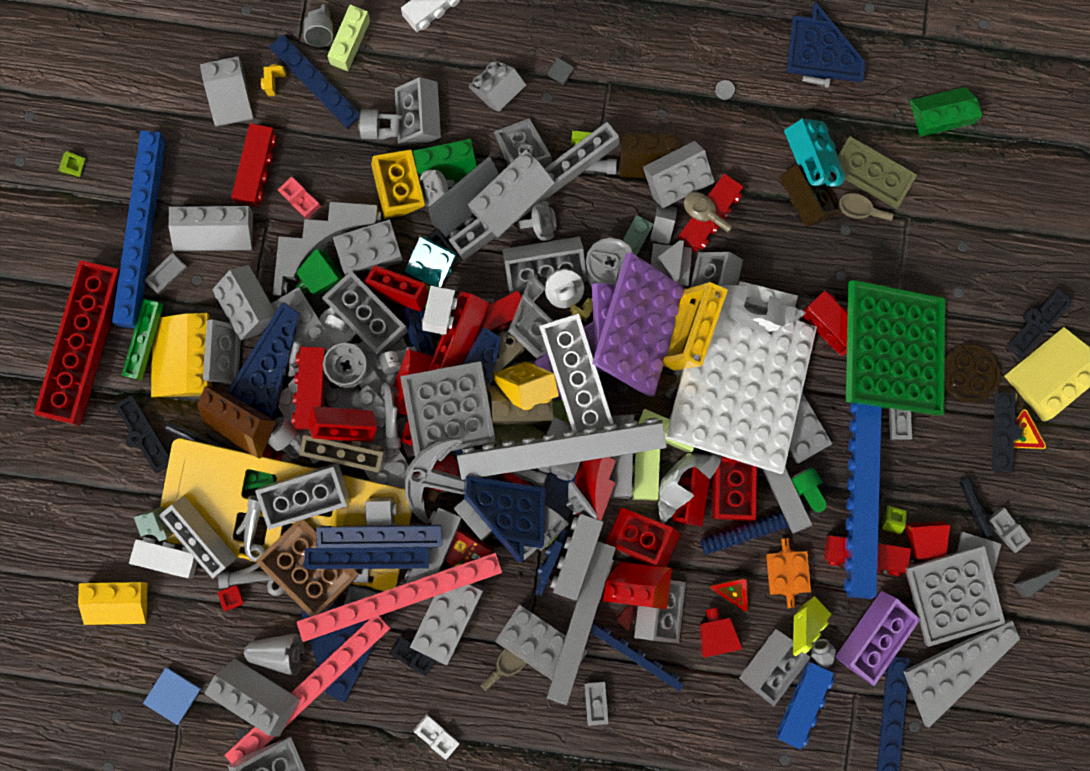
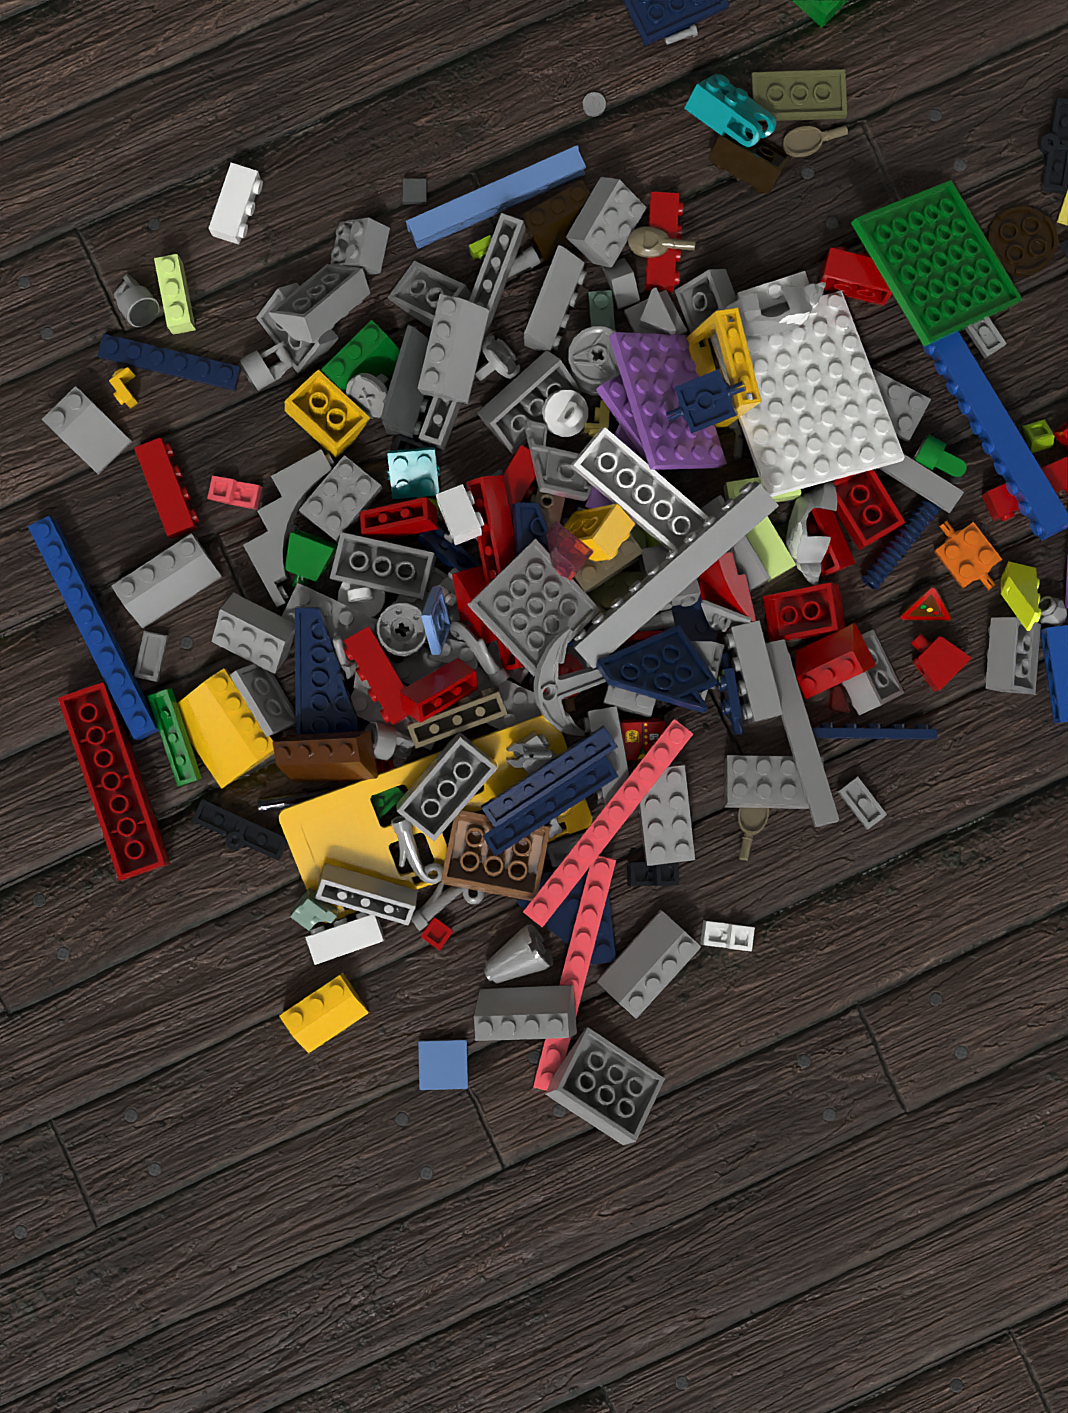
camera: 30 degrees left, 5 degrees up
none -> light grey slope [269,264,370,343]
none -> medium blue tile [406,145,586,249]
none -> medium blue tile [421,586,451,655]
none -> dark grey bar [506,741,553,768]
none -> light grey slope [524,245,587,353]
none -> clear pink slope [547,521,594,581]
none -> light grey slope [596,910,701,1019]
none -> dark blue plate [666,368,746,433]

